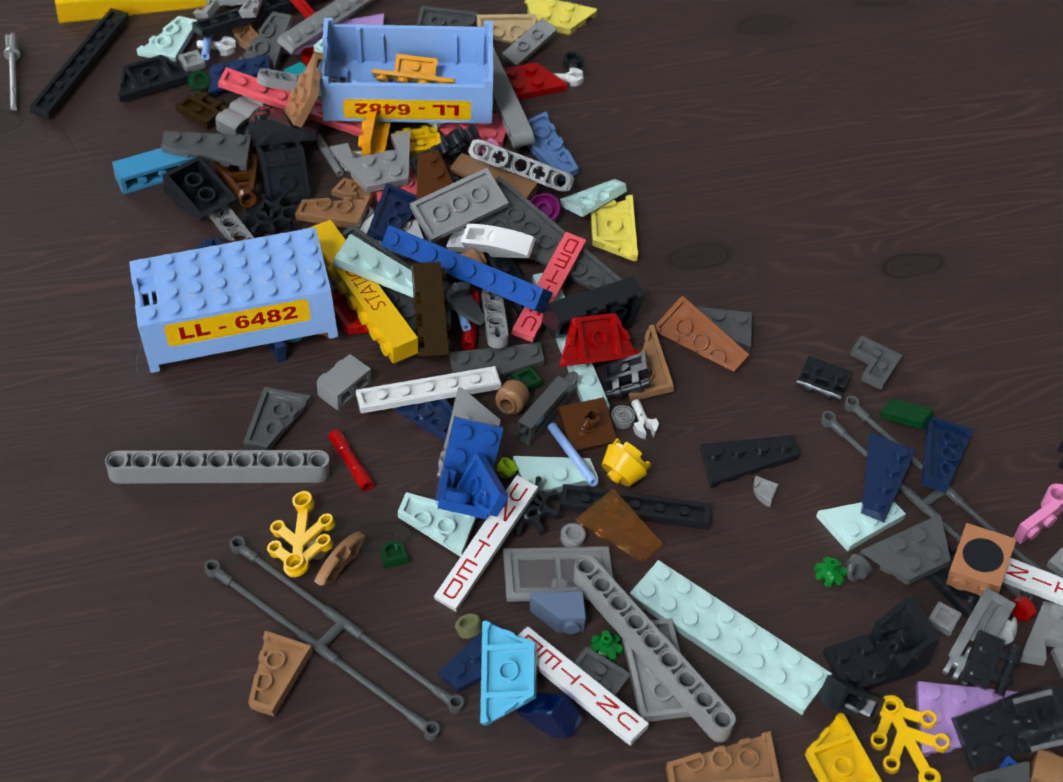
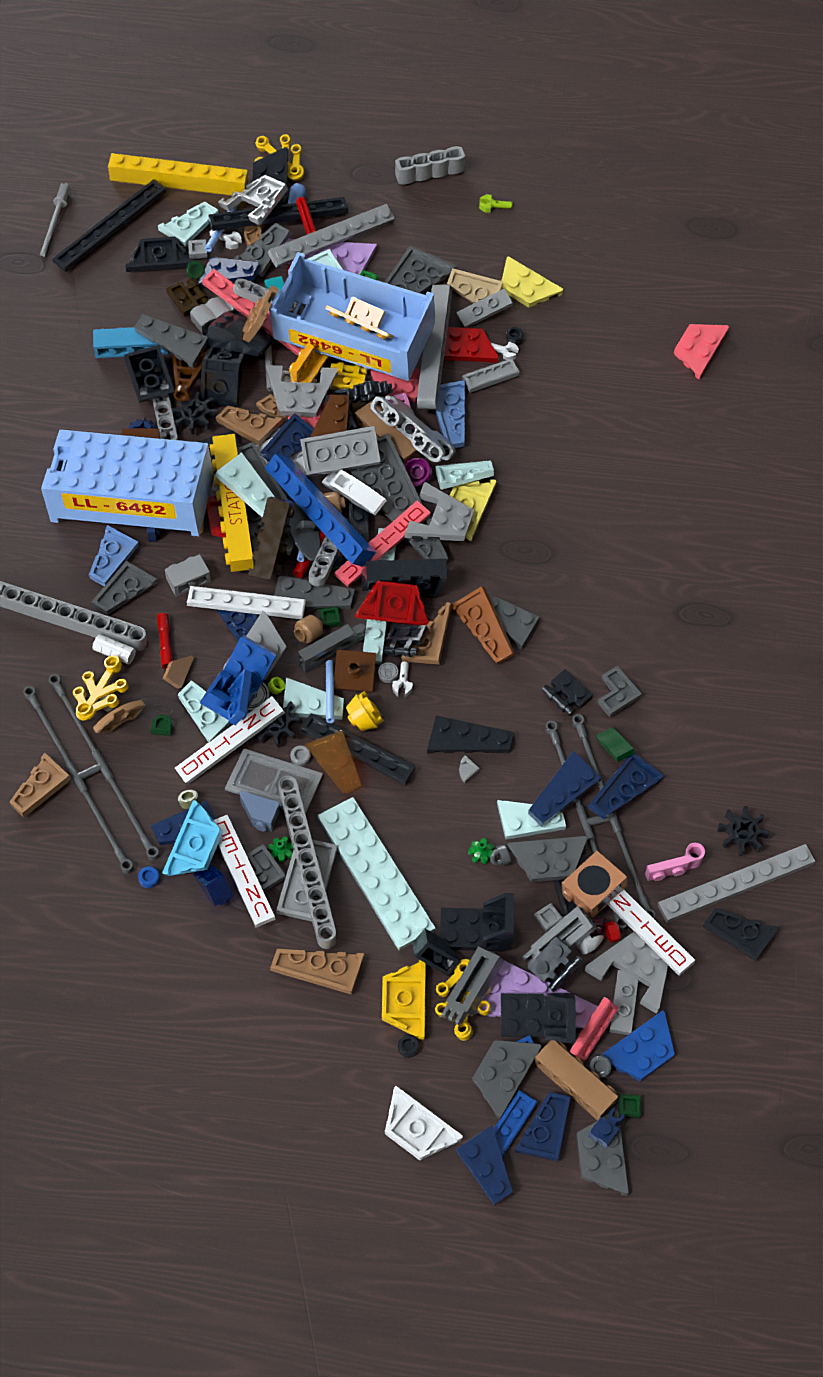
camera: 25 degrees right, 10 degrees up
none -> medium blue wing [89,525,139,586]
none -> white axle [93,634,136,665]
none -> blue tile [138,867,160,888]
none -> medium nougat tile [163,656,194,689]
none -> light grey wing [404,482,474,541]
none -> dark grey hinge [442,947,504,1026]
none -> light grey plate [462,358,520,393]
none -> coral wing [674,324,729,379]

